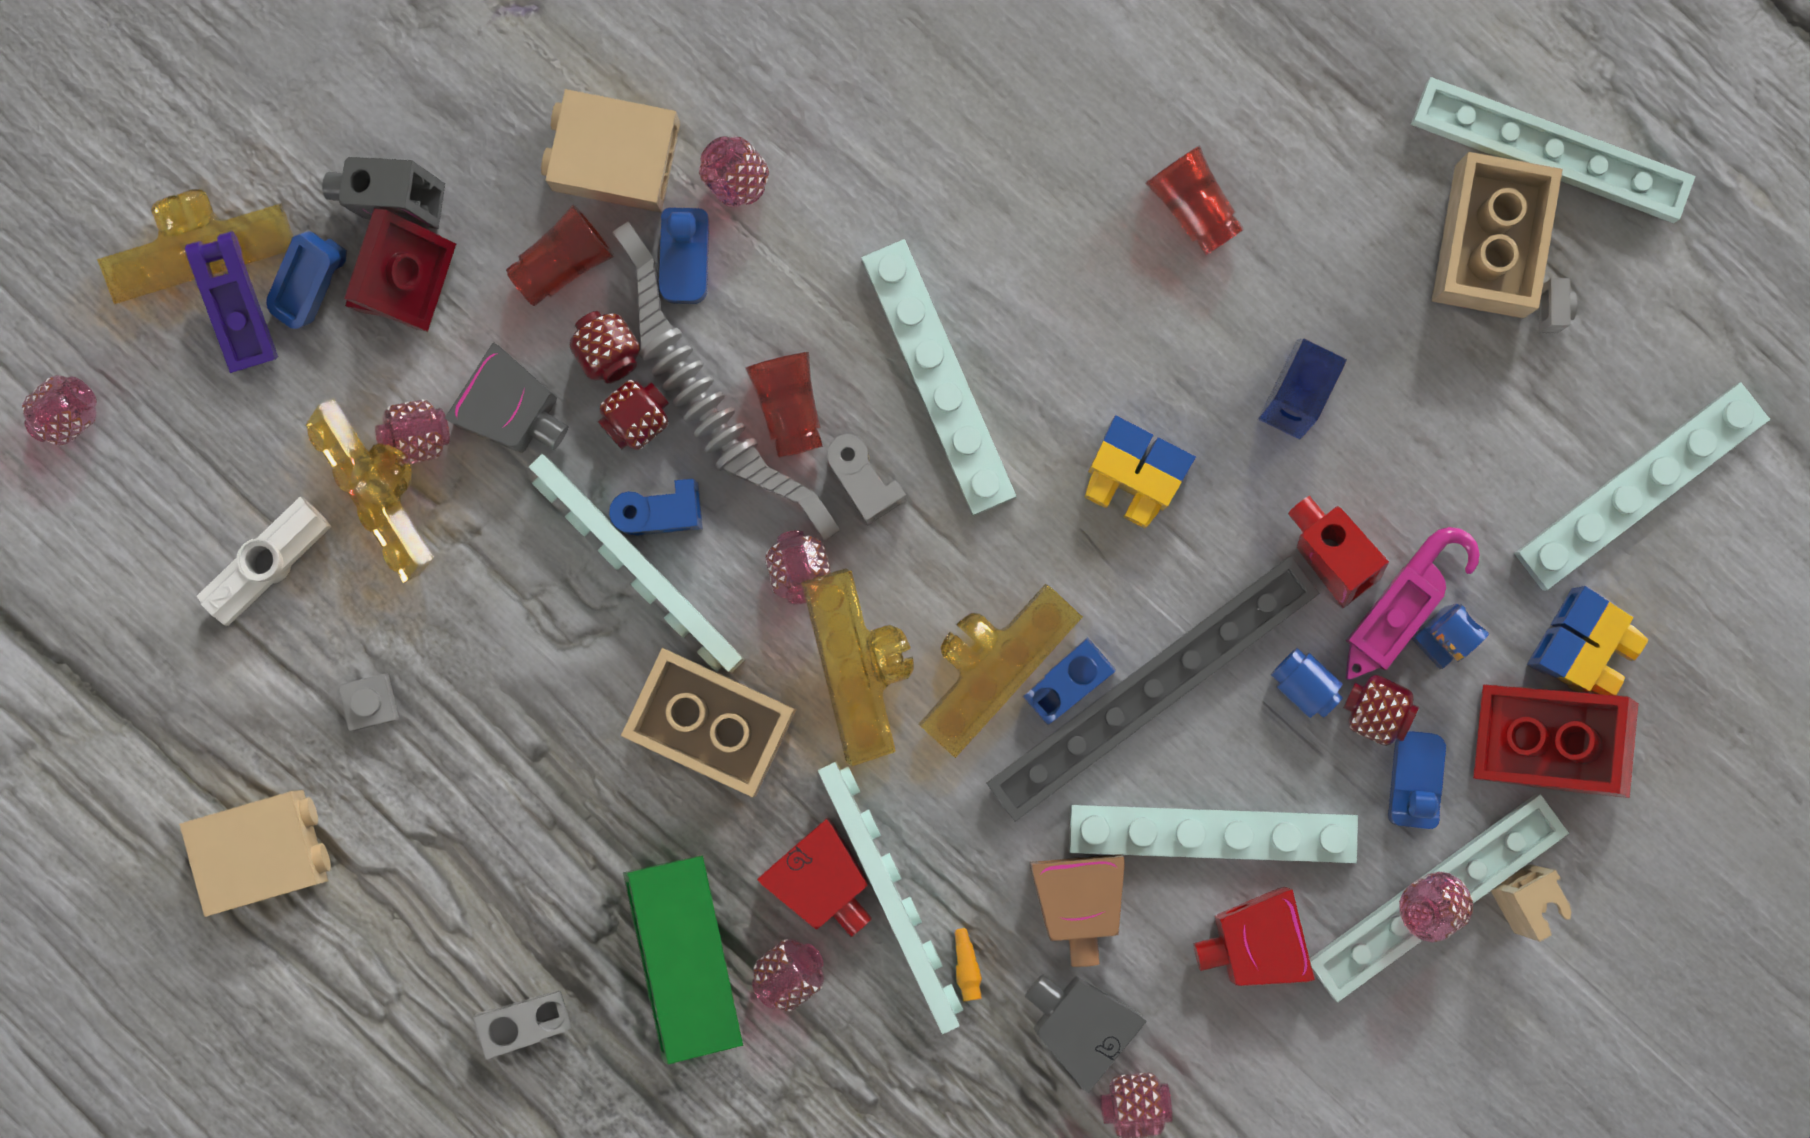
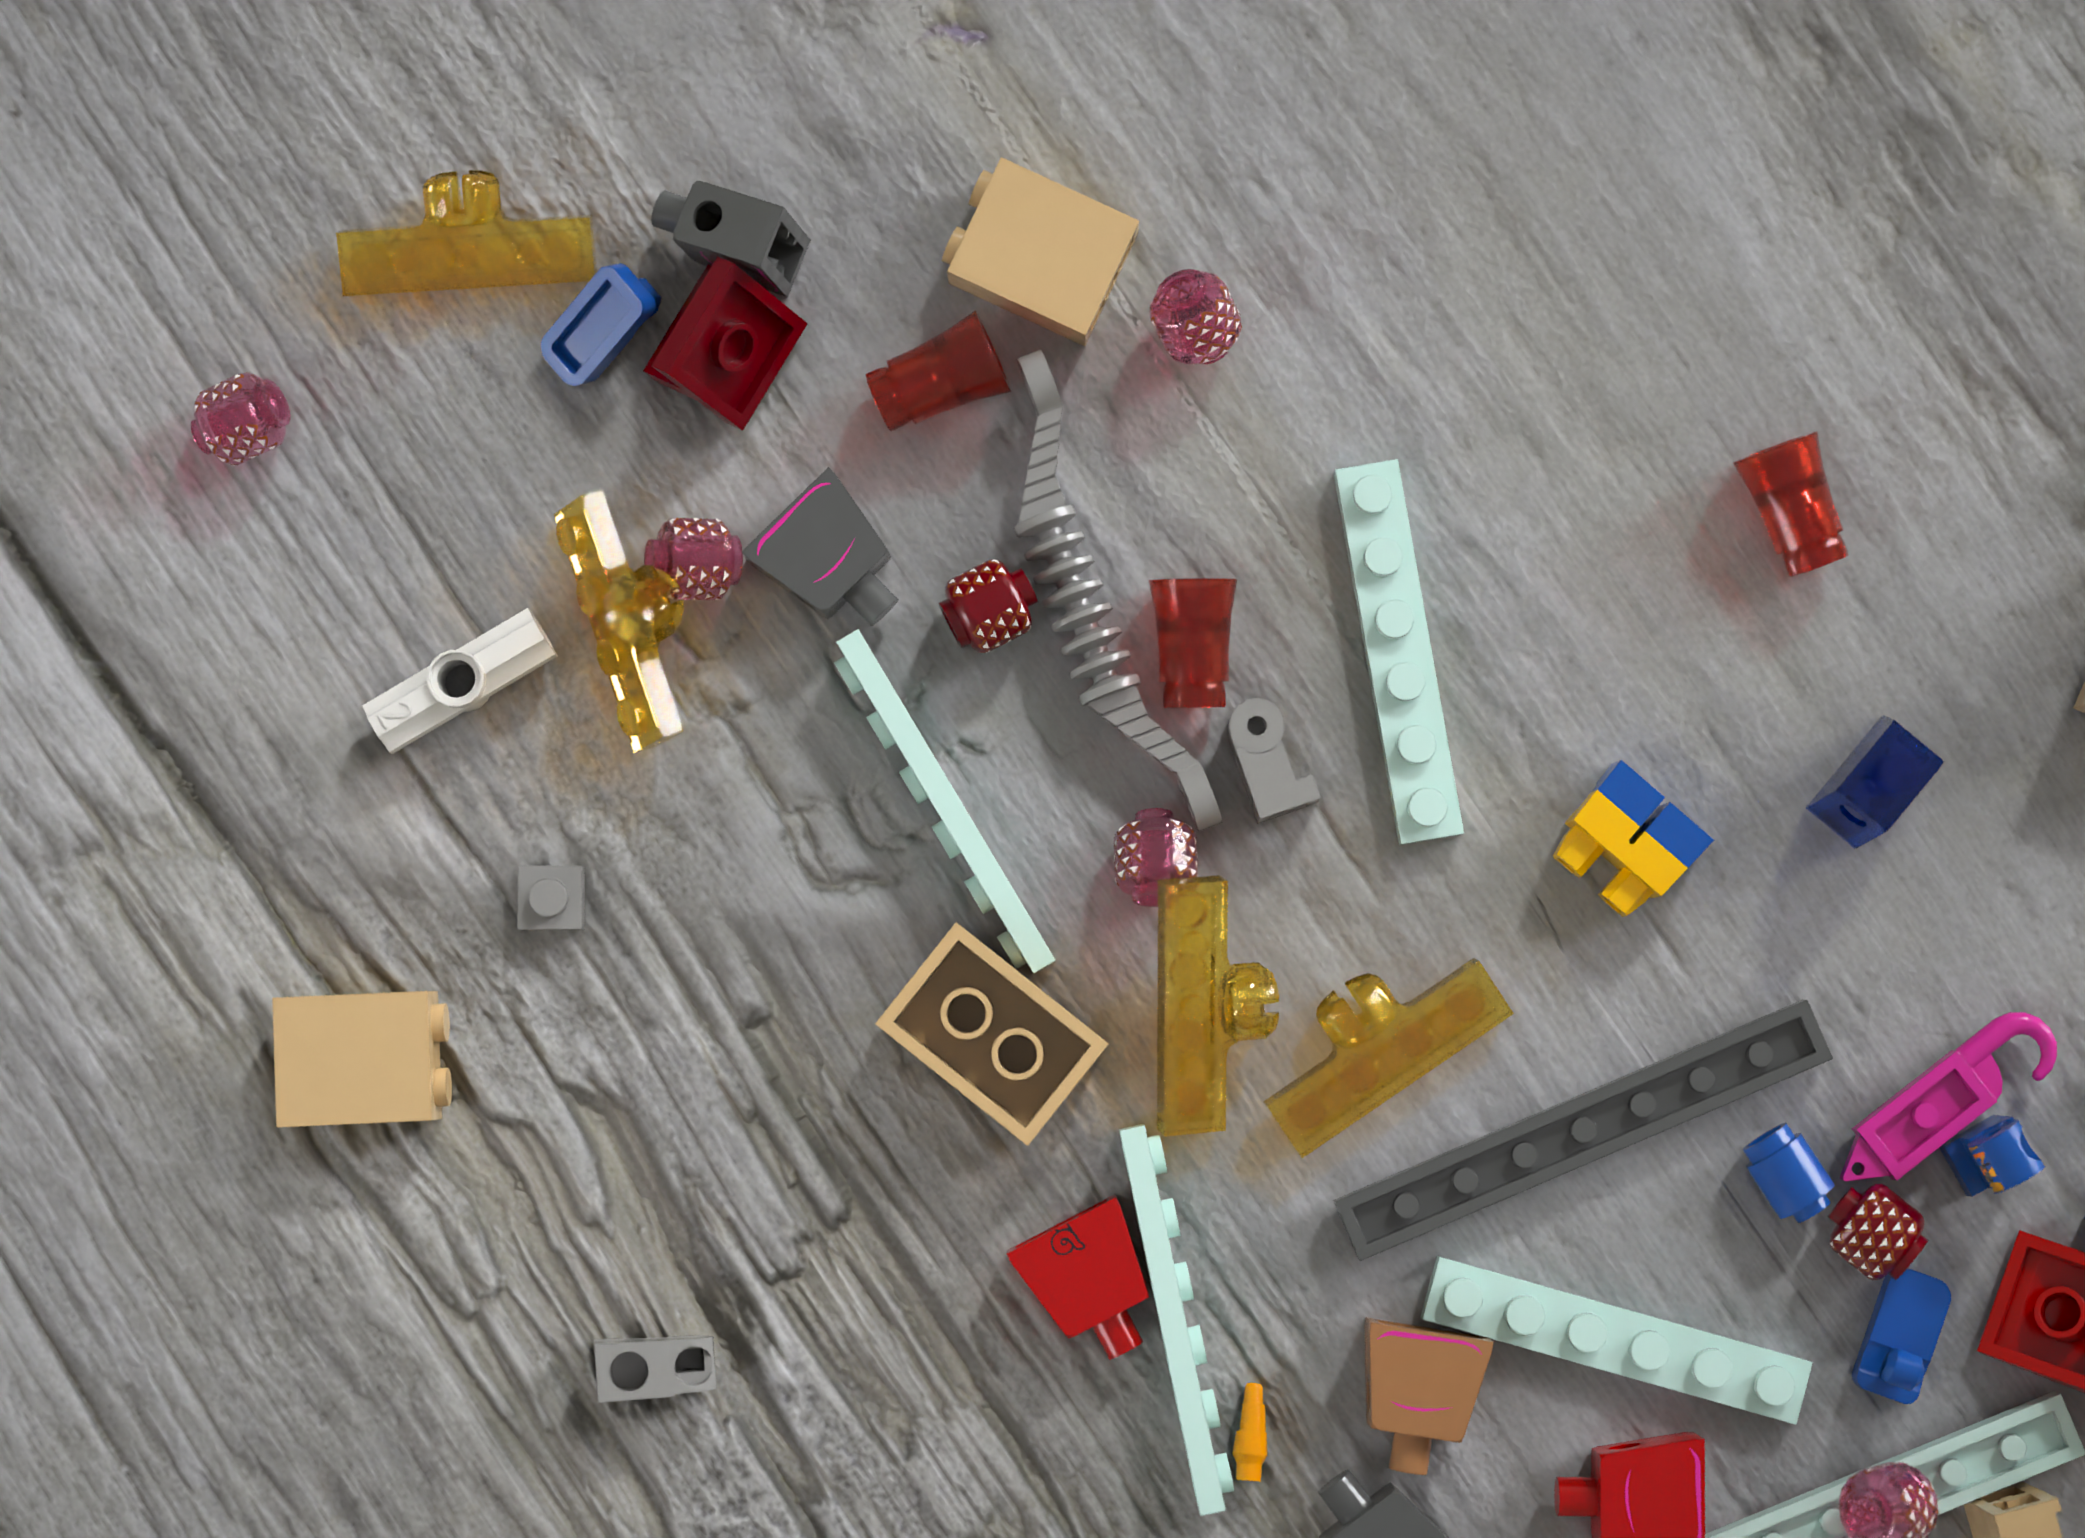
camera: 15 degrees right, 0 degrees up
dark purple plate [185,231,278,373] -> none
dark red head [569,311,640,384] -> none
blue leg [609,479,703,536] -> none
green brick [623,856,743,1064] -> none
blue piece [659,207,709,304] -> none
clear pink head [752,939,824,1012] -> none
blue leg [1022,637,1116,725] -> none
red torso [1288,496,1389,608] -> none

